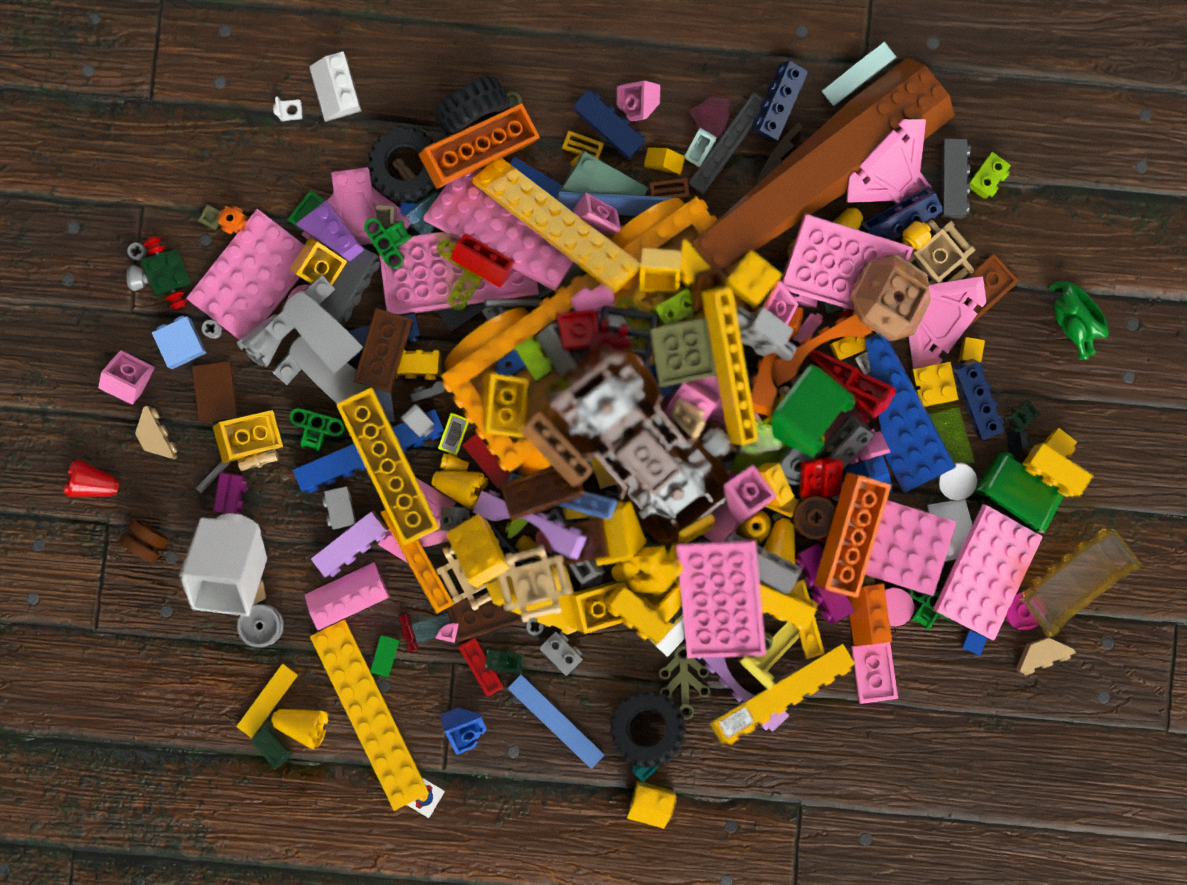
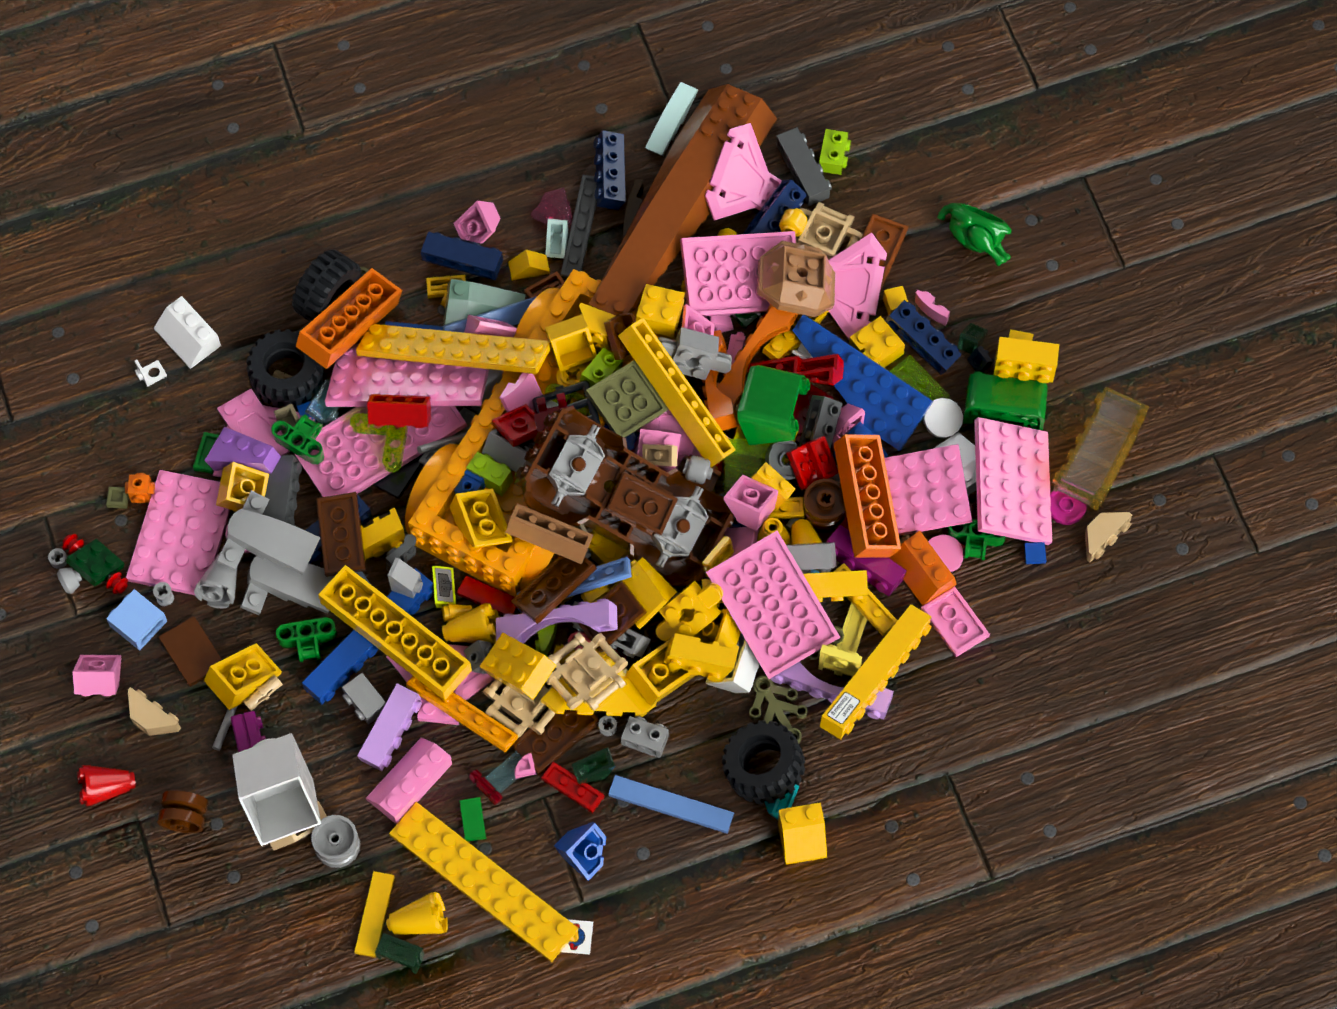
camera: 20 degrees left, 20 degrees down
none -> bright pink slope [915,290,950,326]

